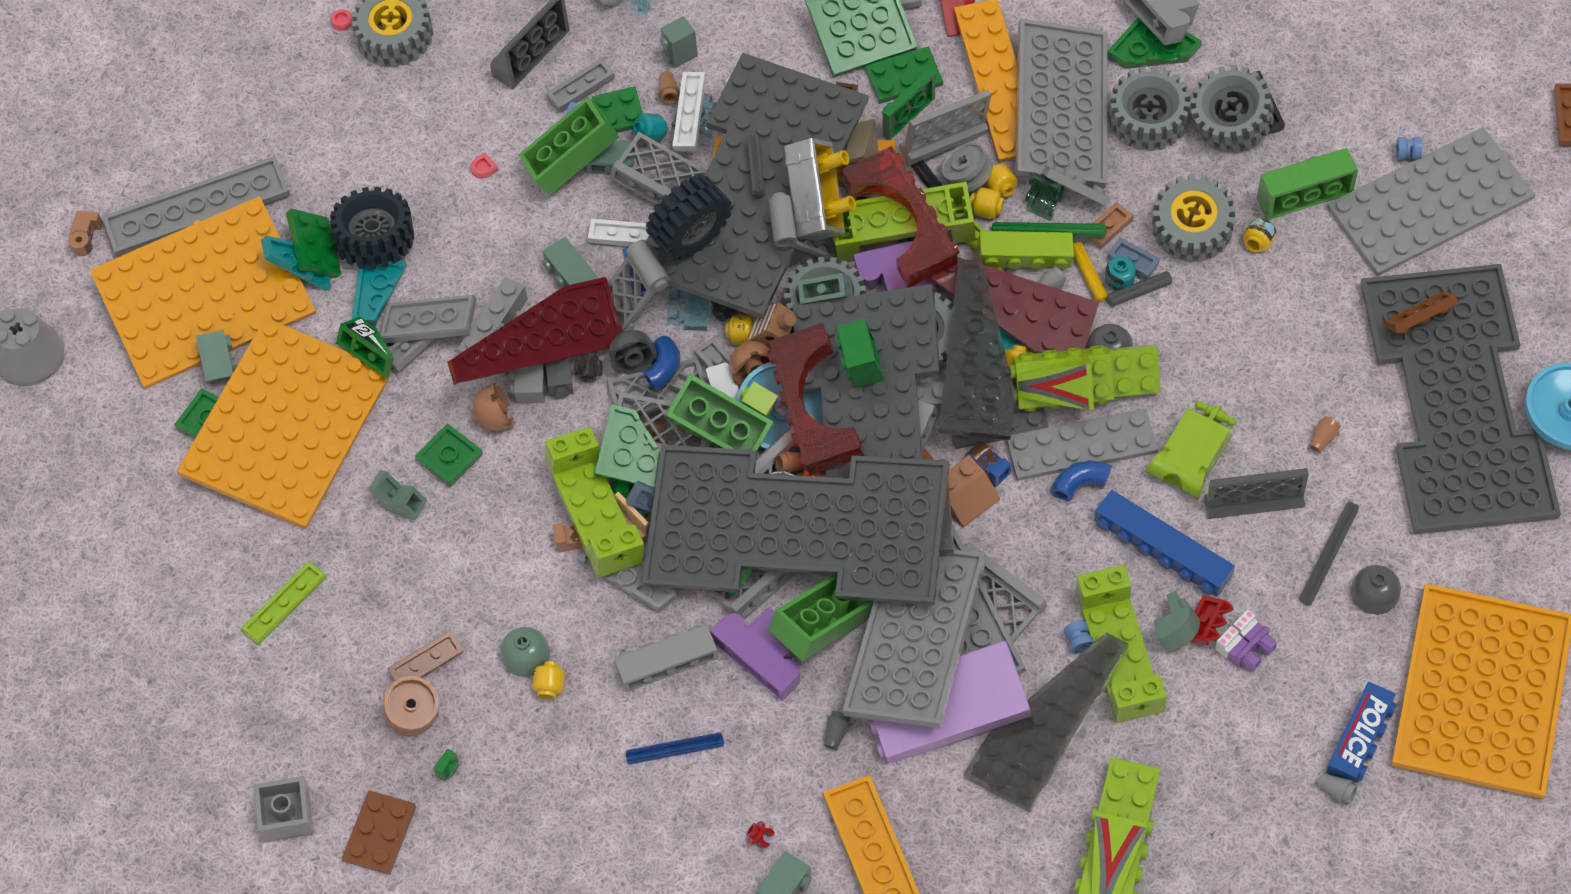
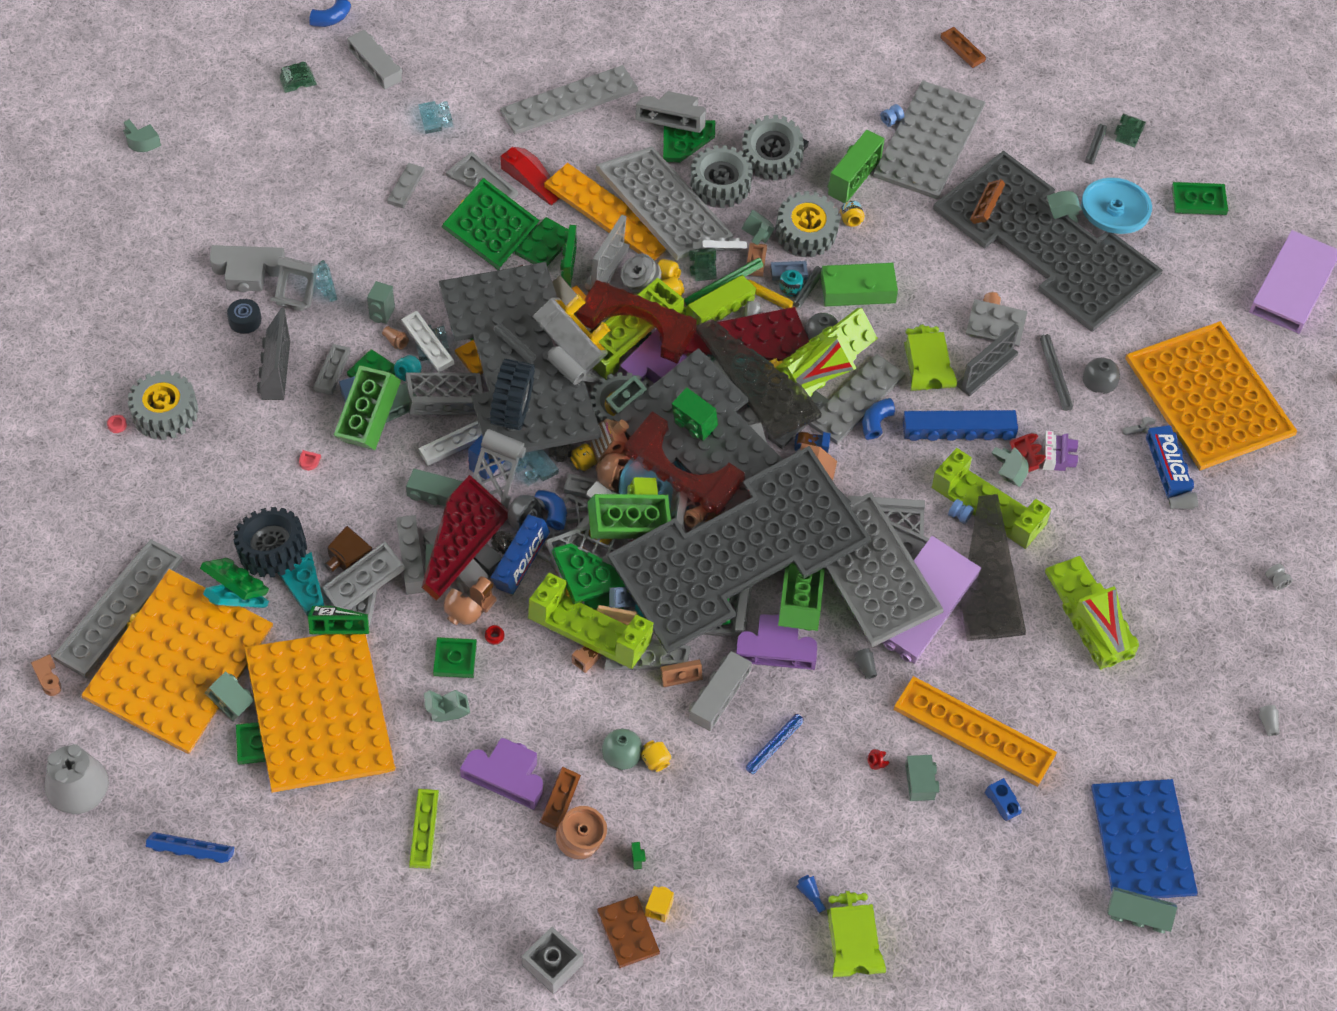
camera: 45 degrees left, 5 degrees down
none -> blue plate [146,832,235,863]
none -> reddish brown torso [324,526,373,572]
none -> medium lavender brick [460,738,543,810]
none -> nougat leg [470,576,497,613]
none -> red plate [485,625,505,645]
none -> blue brick [491,514,550,595]
none -> yellow brick [645,886,674,923]
none -> nougat plate [661,659,703,687]
none -> sand green brick [742,210,775,245]
none -> bright green brick [820,263,898,307]
none -> light grey plate [966,299,1028,347]
none -> sand green brick [1047,191,1081,223]
none -> light grey bar [1123,417,1158,435]

